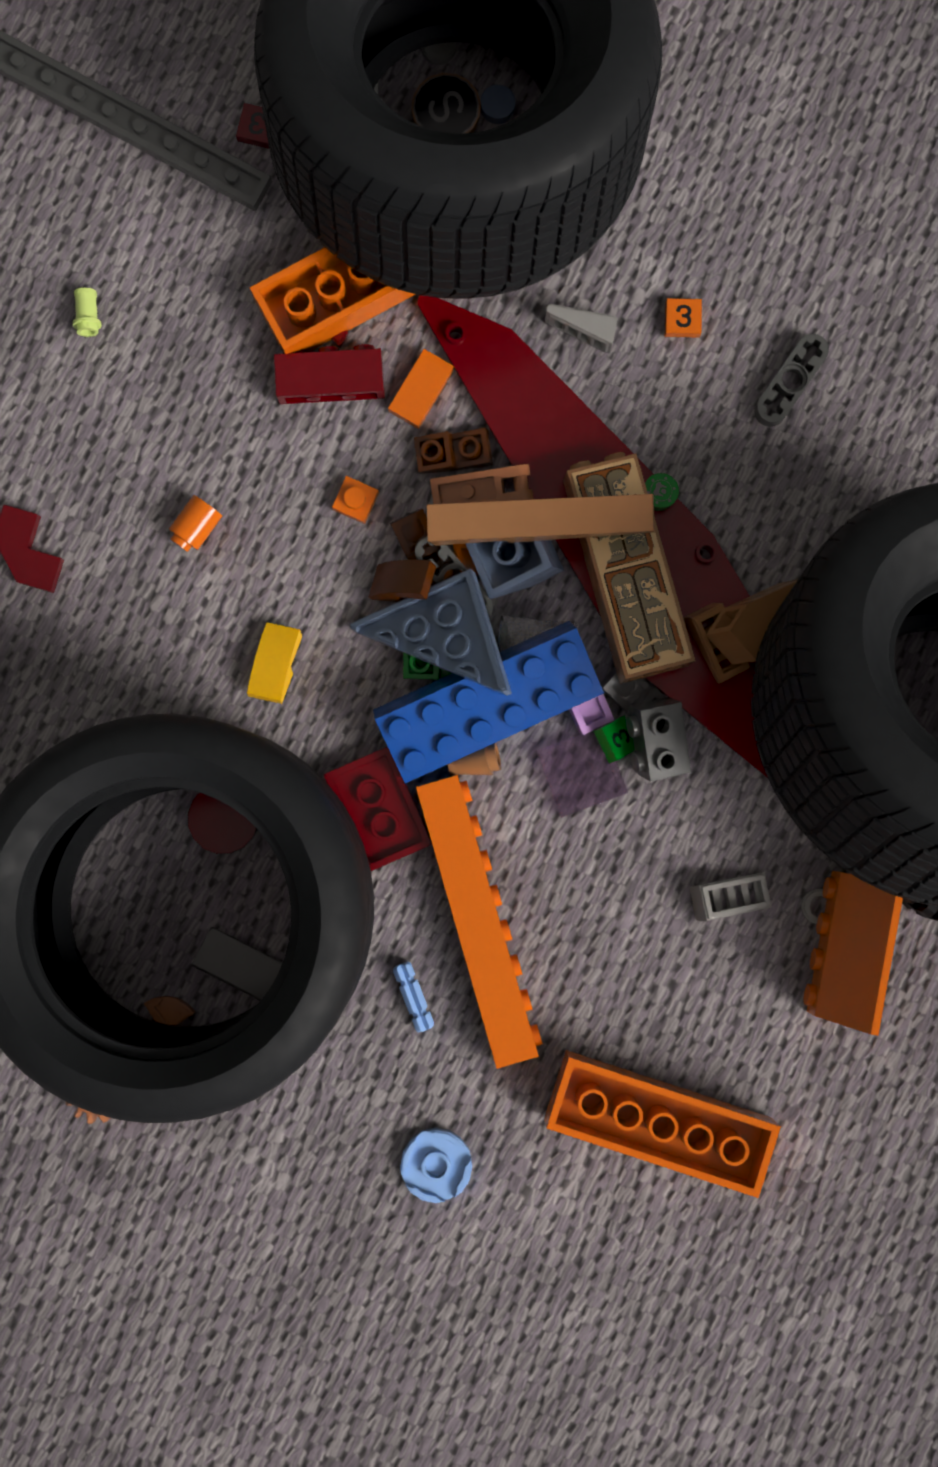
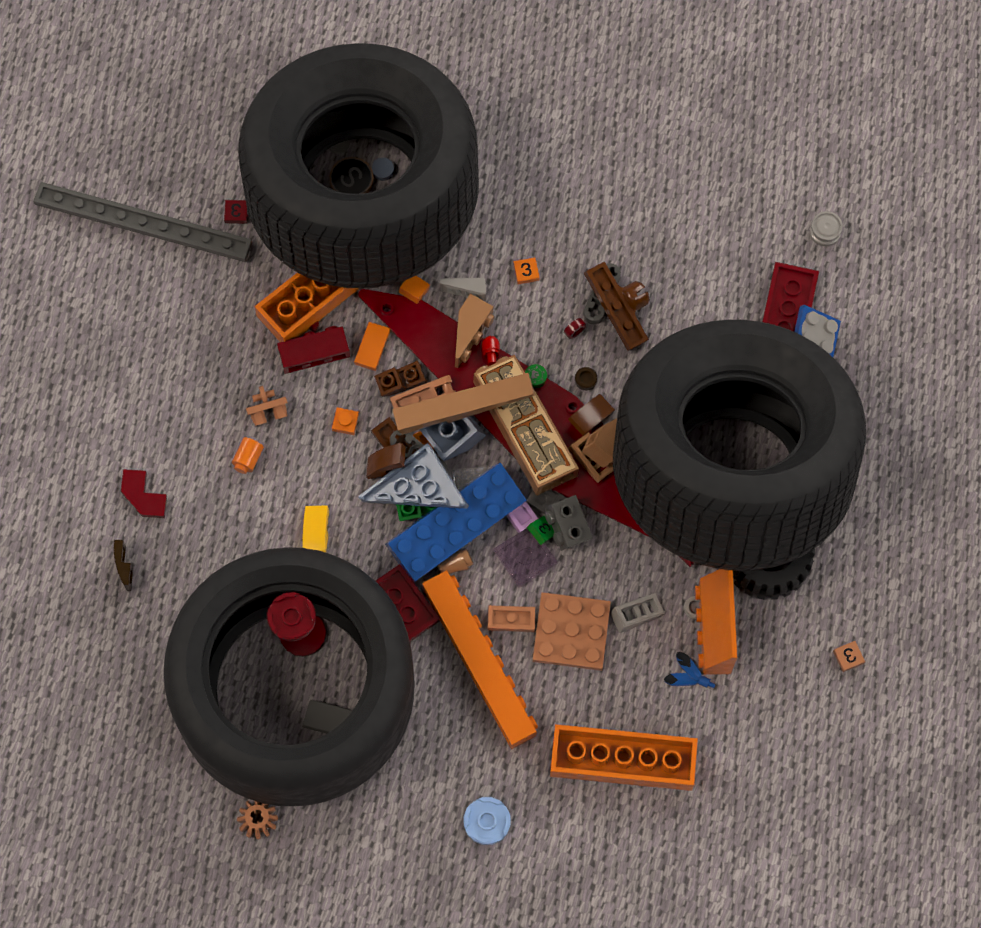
camera: 10 degrees left, 15 degrees down
yellowish green pin [72,287,102,337] -> none
light blue axle [393,962,434,1032] -> none
none -> nougat hips [246,386,287,426]
none -> dark red tile [267,592,316,642]
none -> orange tile [399,276,430,304]
none -> medium nougat slope [455,294,495,368]
none -> red cylinder [482,336,500,366]
none -> nougat plate [488,605,535,632]
none -> nougat plate [533,592,611,671]
none -> dark red tile [564,318,586,339]
none -> reddish brown slope [568,394,615,436]
none -> dark brown tile [575,367,597,391]
none -> reddish brown plate [584,261,650,351]
none -> blue piece [664,652,715,688]

